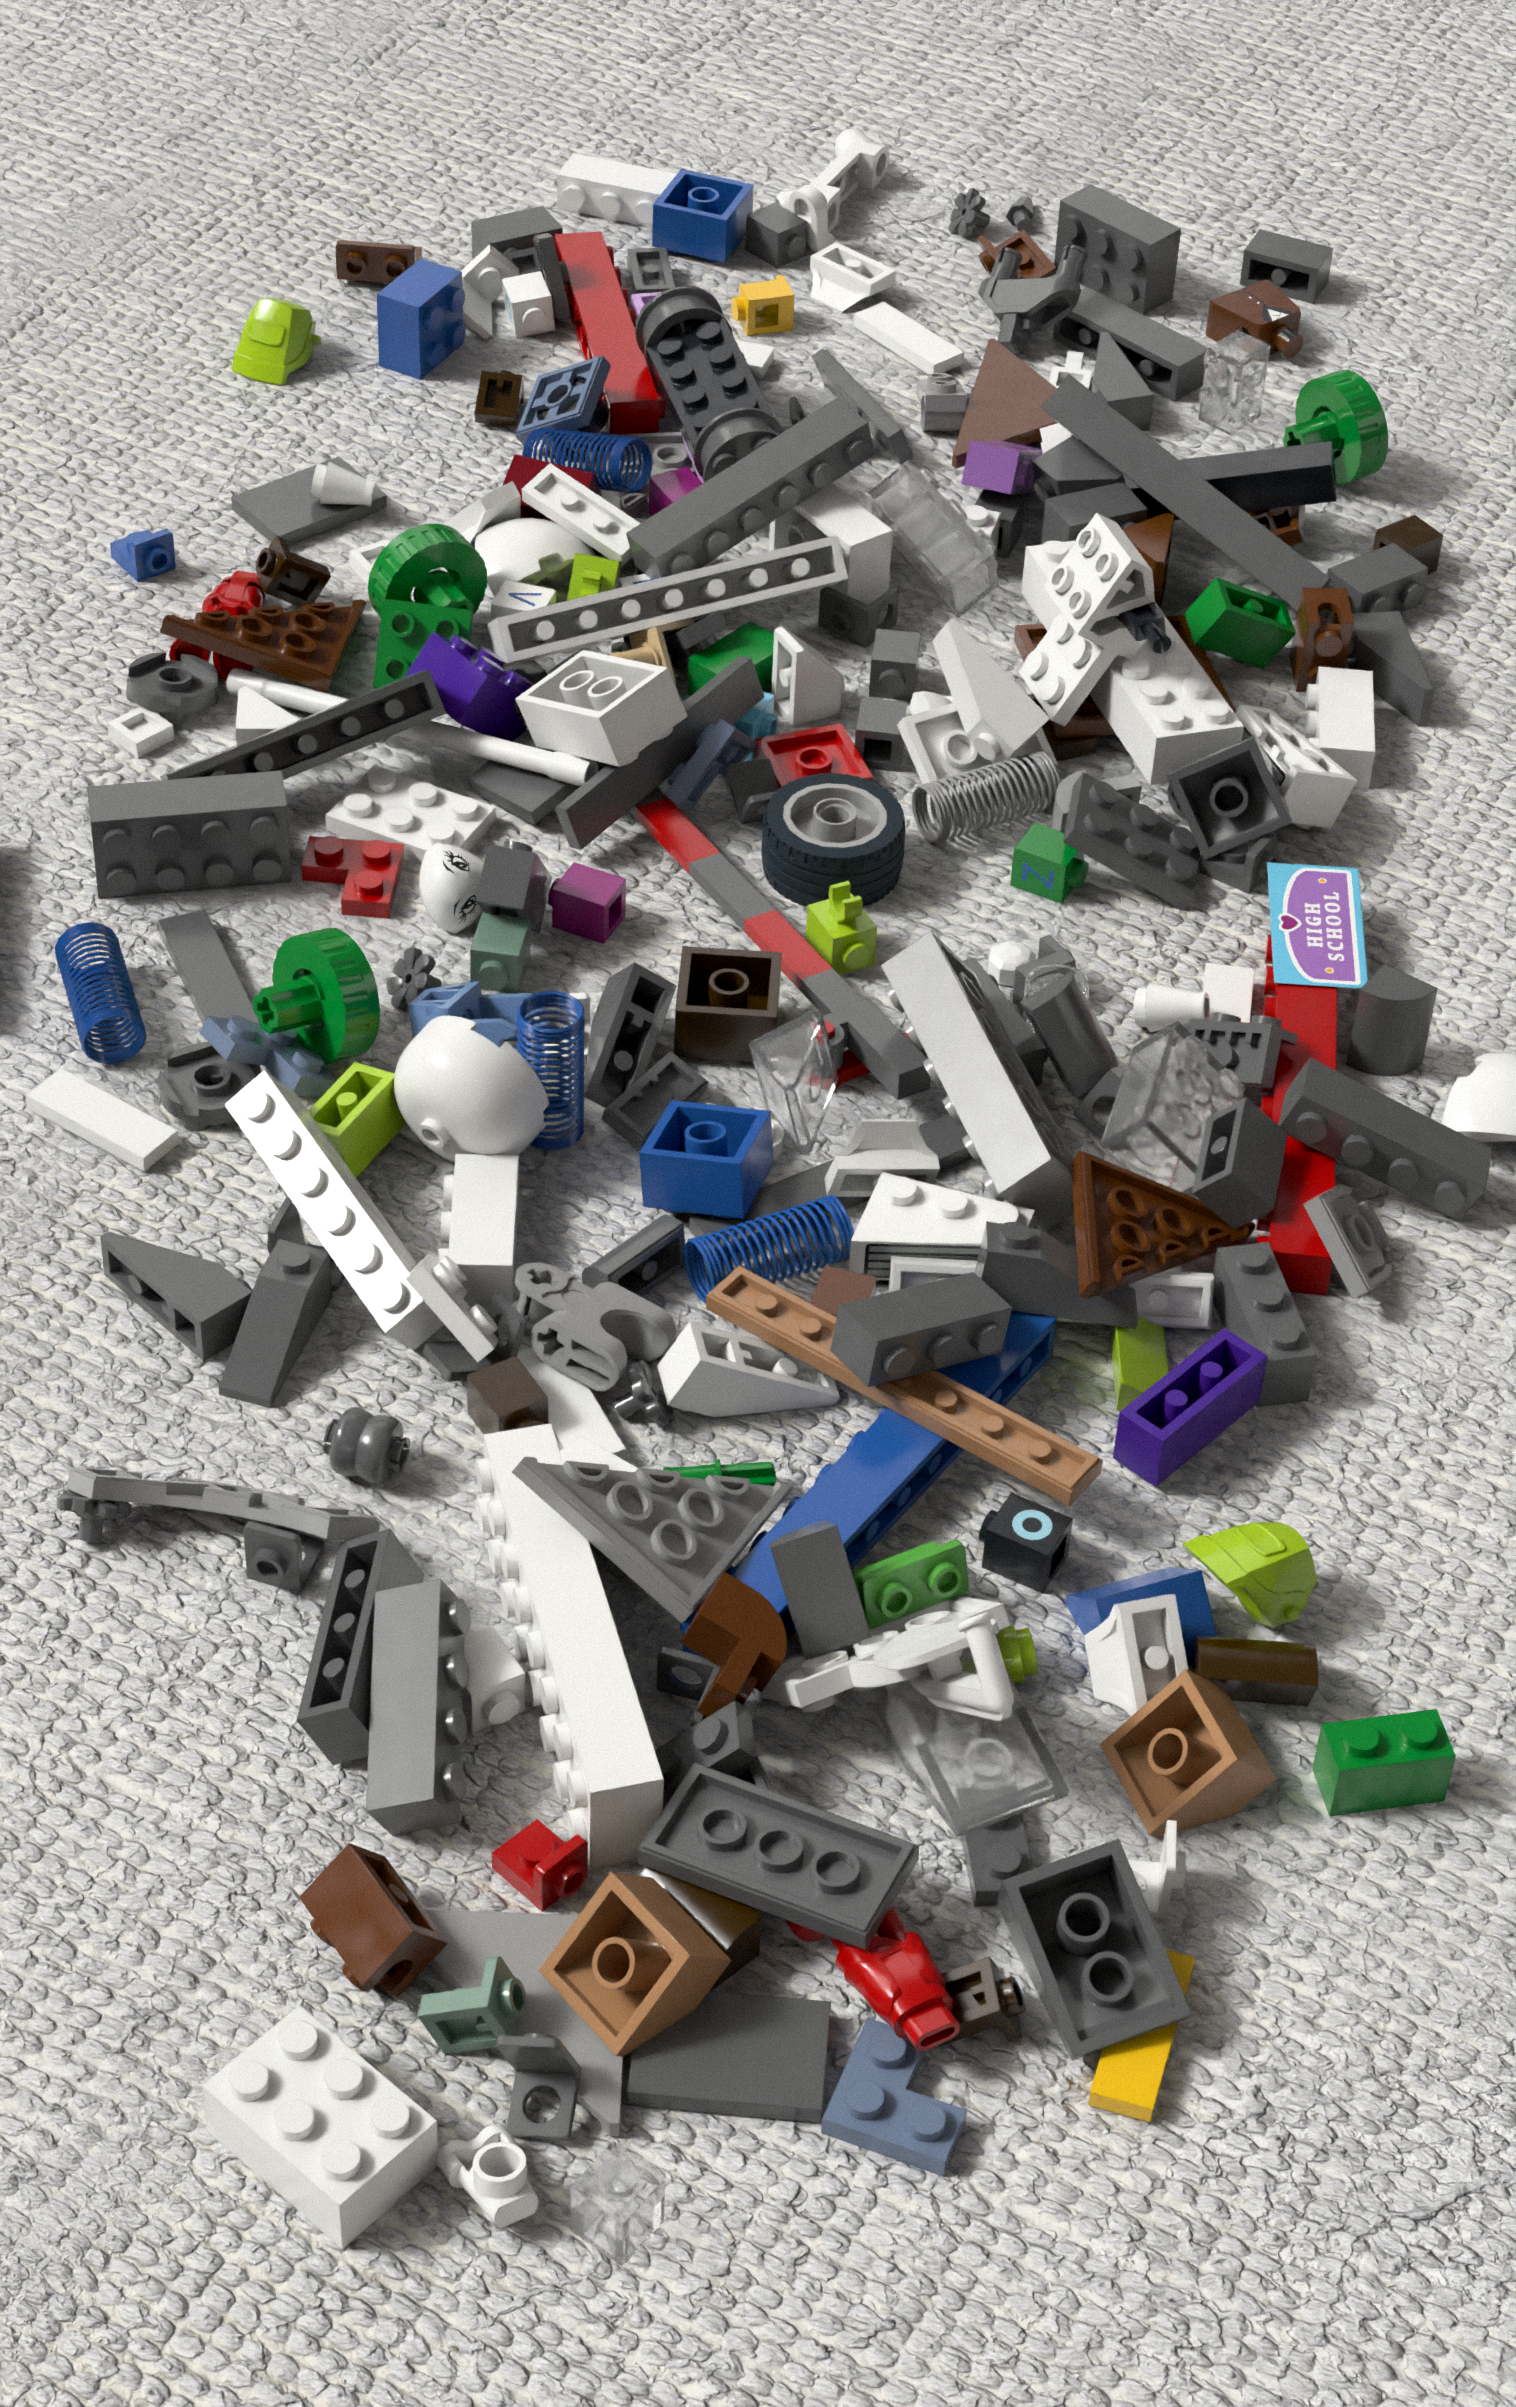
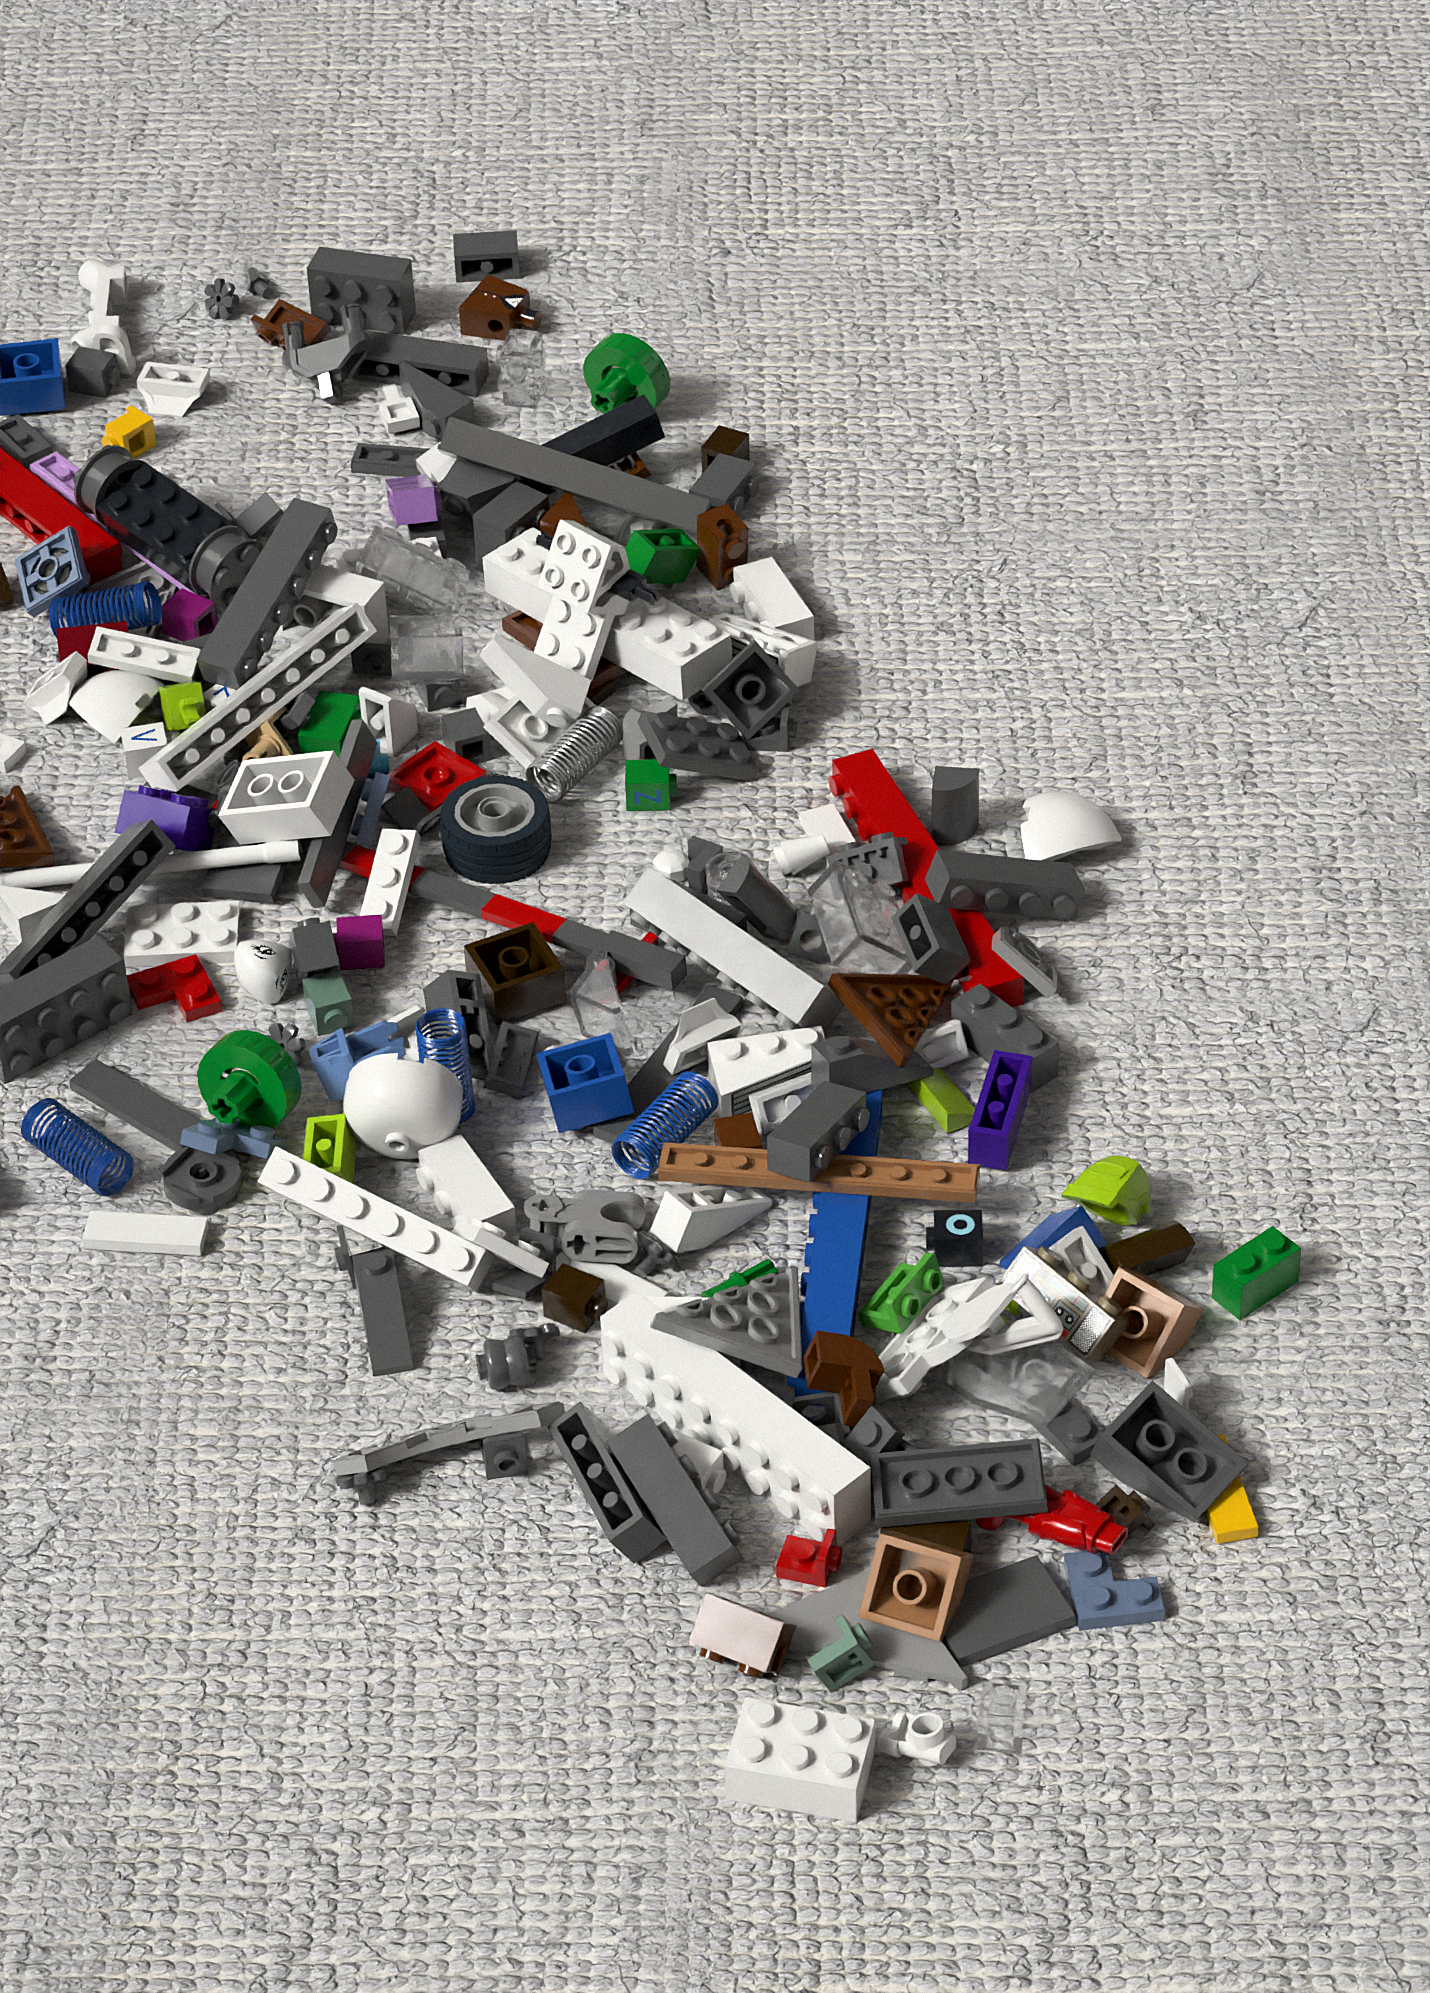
camera: 25 degrees left, 0 degrees up
dark grey slope [100,1232,253,1361] -> none
green piece [368,523,488,618] -> none
green bracket [373,599,477,689] -> none
dark grey bracket [496,2033,582,2141] -> none
dark grey brick [582,1215,685,1296] -> none
dark grey brick [769,1520,872,1660] -> none
lime brick [805,881,877,975] -> none
tile [812,348,914,466] -> none
white tile [853,302,964,374] -> none
light grey plate [917,373,967,431] -> none
tile [952,338,1058,468] -> none
sticker [1267,862,1368,989] -> none
dark grey slope [1346,611,1434,727] -> none
none -> white plate [360,829,421,936]
none -> clear slope [390,614,464,685]
none -> dark grey plant [508,1323,560,1360]
none -> brick [996,1246,1130,1362]

